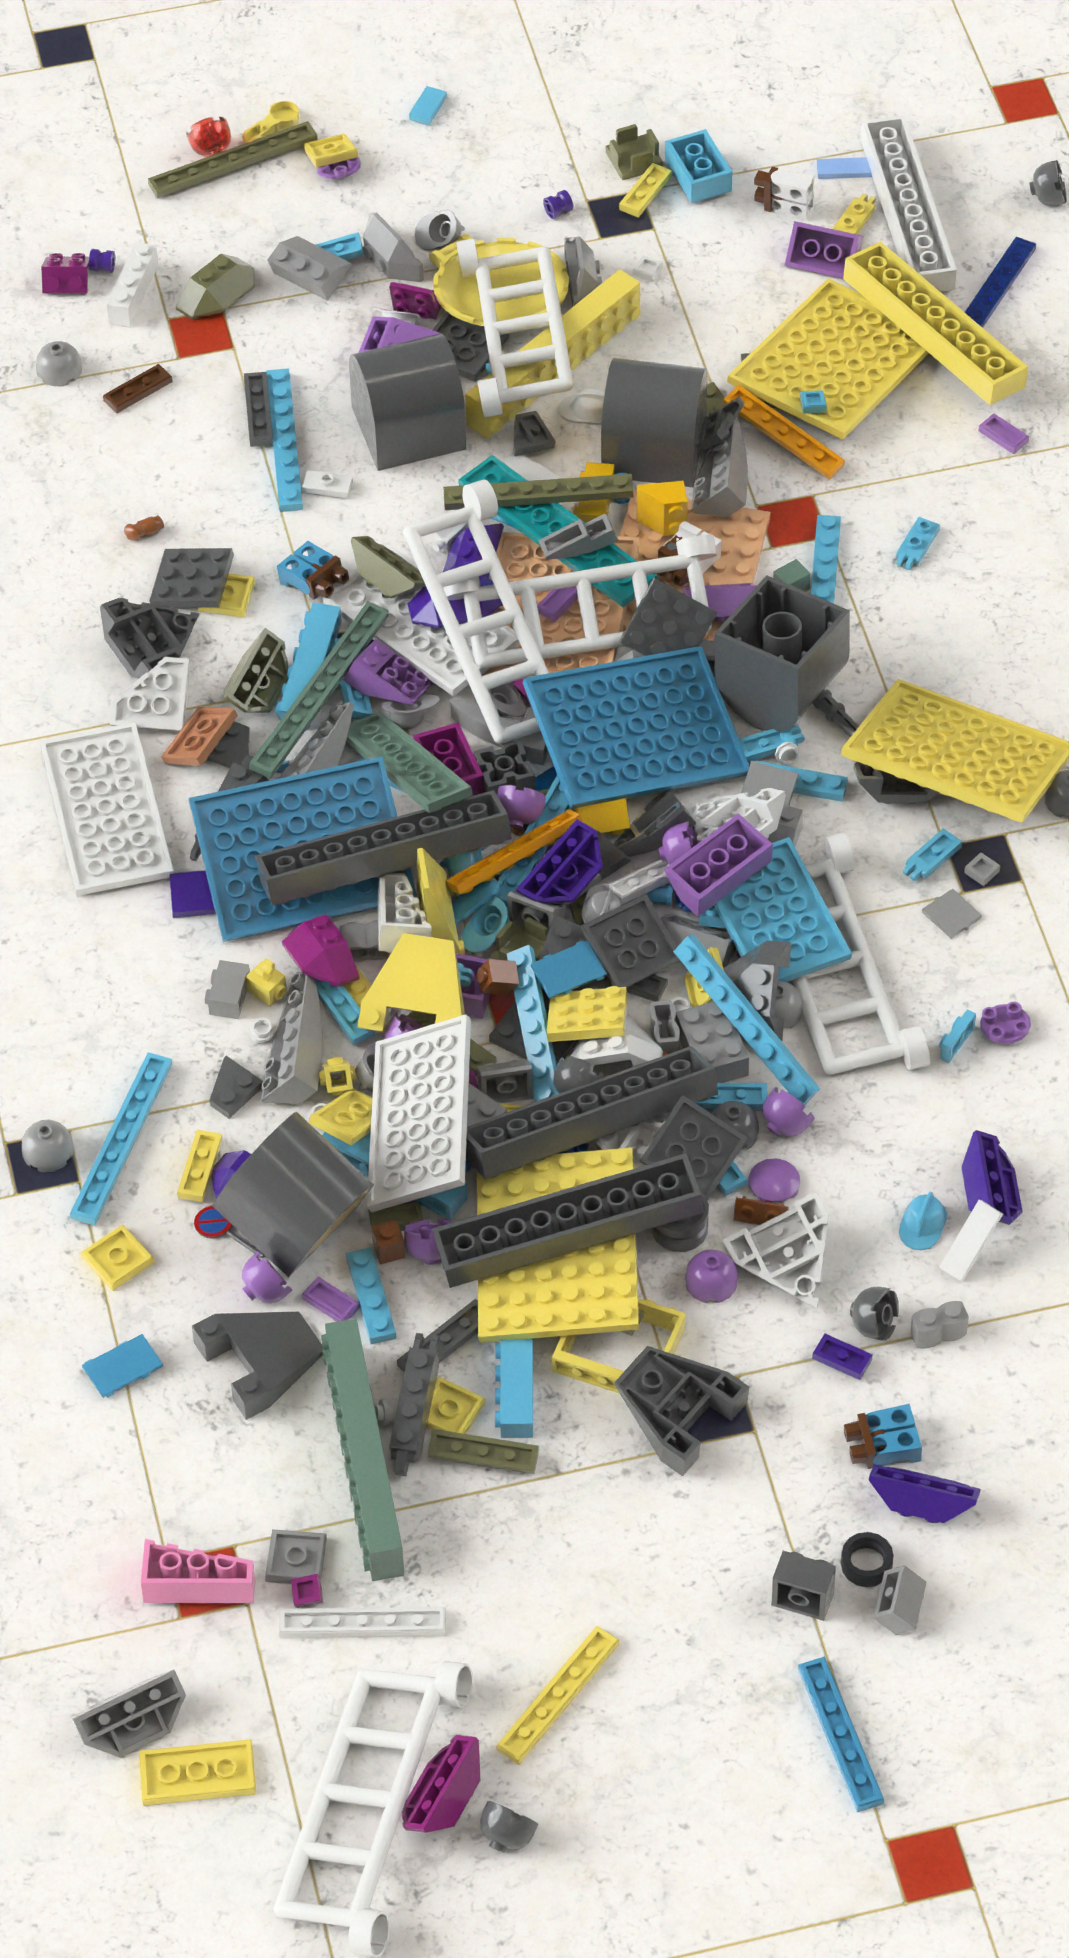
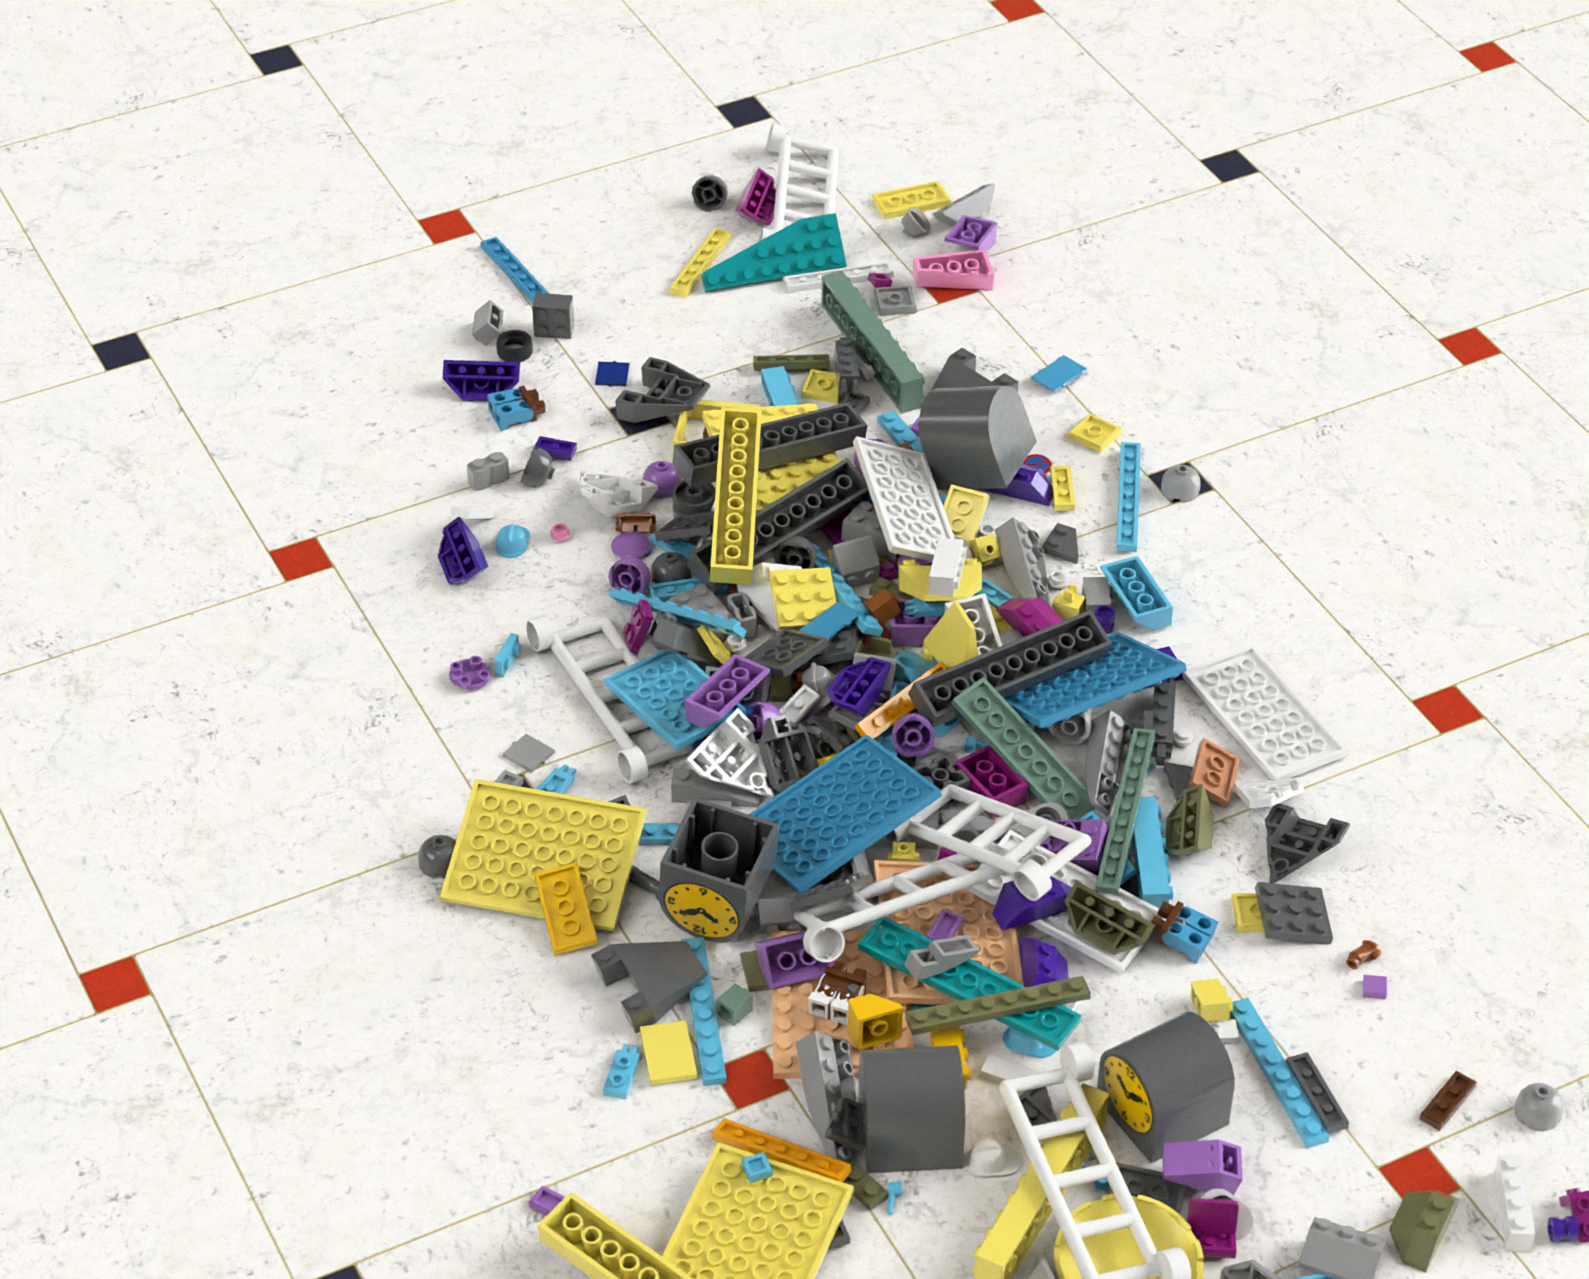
camera: 165 degrees right, 10 degrees down
none -> yellow tile [533,862,599,956]
none -> bright pink plate [550,523,570,542]
none -> dark grey wedge [591,941,707,1033]
none -> clear blue piece [595,361,630,387]
none -> magenta plate [623,599,654,654]
none -> light yellow tile [640,1020,697,1086]
none -> teal wing [701,213,847,292]
none -> light yellow brick [710,407,762,585]
none -> light grey piece [901,207,931,237]
none -> white brick [928,538,967,597]
none -> medium lavender slope [944,215,998,250]
none -> dark purple wheel [1094,605,1115,634]
none -> medium azure slope [1100,555,1173,631]
none -> light yellow brick [1191,979,1233,1023]
none -> medium lavender tile [1363,974,1387,999]

